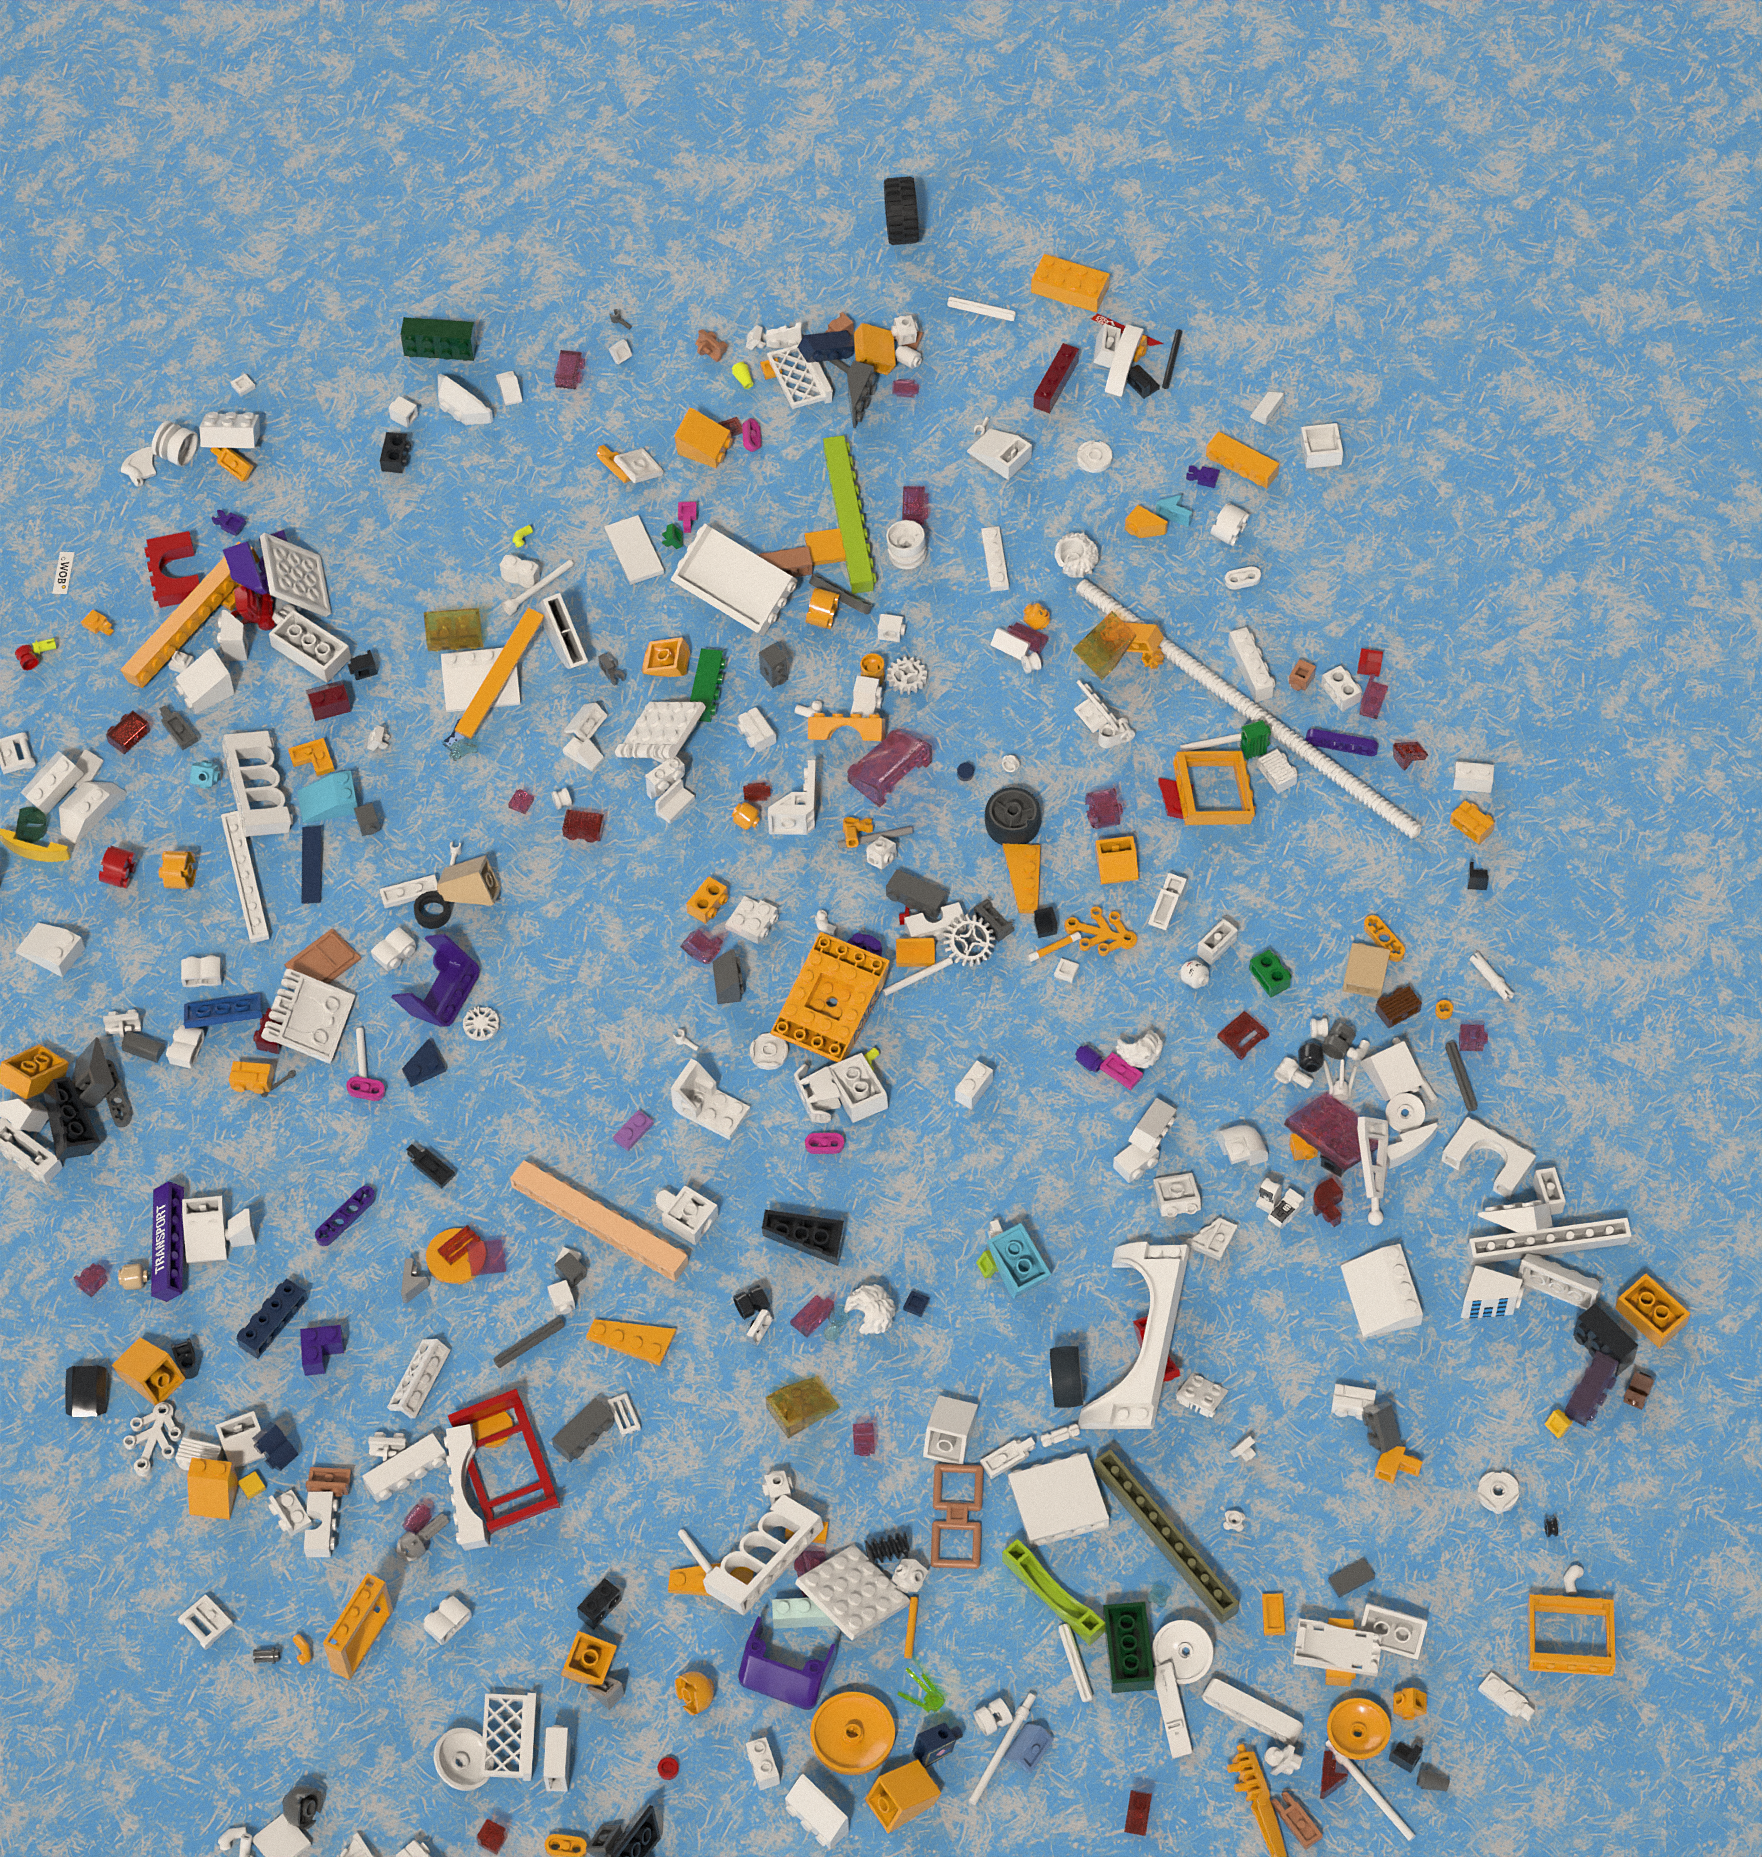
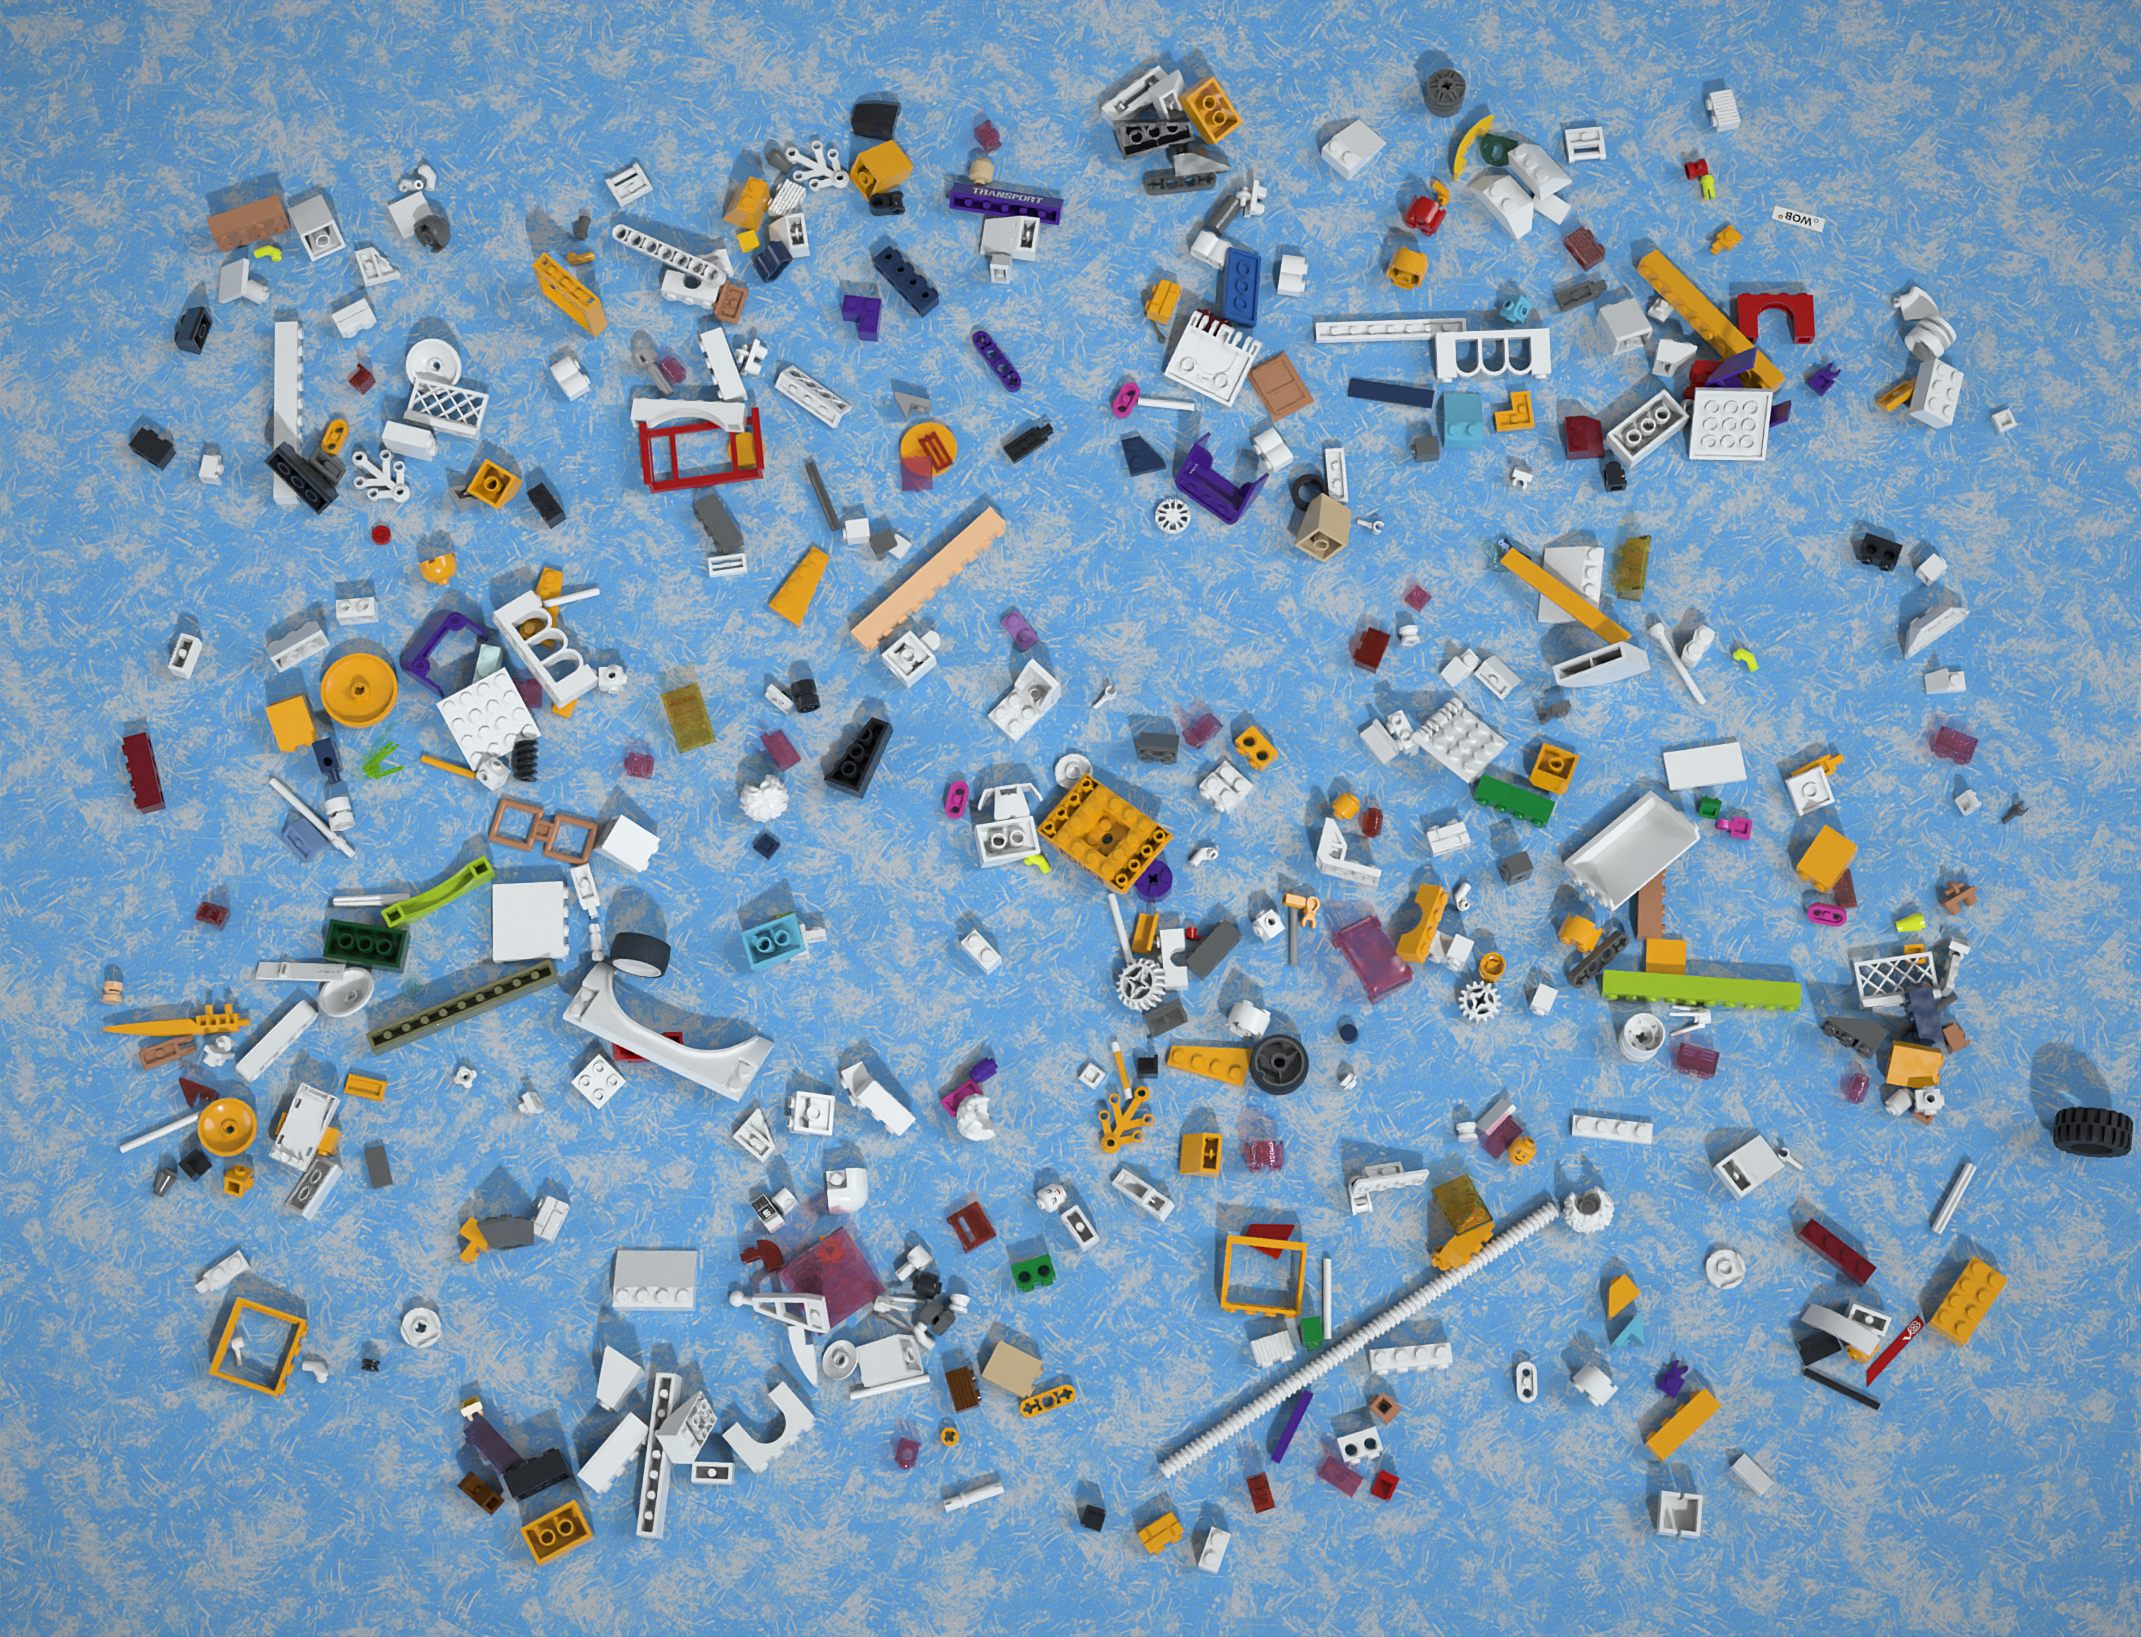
camera: 105 degrees right, 15 degrees up
dark green brick [400,317,477,361] -> none
dark grey axle [1445,1042,1478,1112] -> none
none -> white plant [352,450,410,503]
none -> white beam [612,224,726,287]
none -> dark grey cone [765,148,793,175]
none -> white brick [1225,1000,1271,1042]
none -> light orange arm [1431,180,1450,207]
none -> white plant [1669,1005,1711,1036]

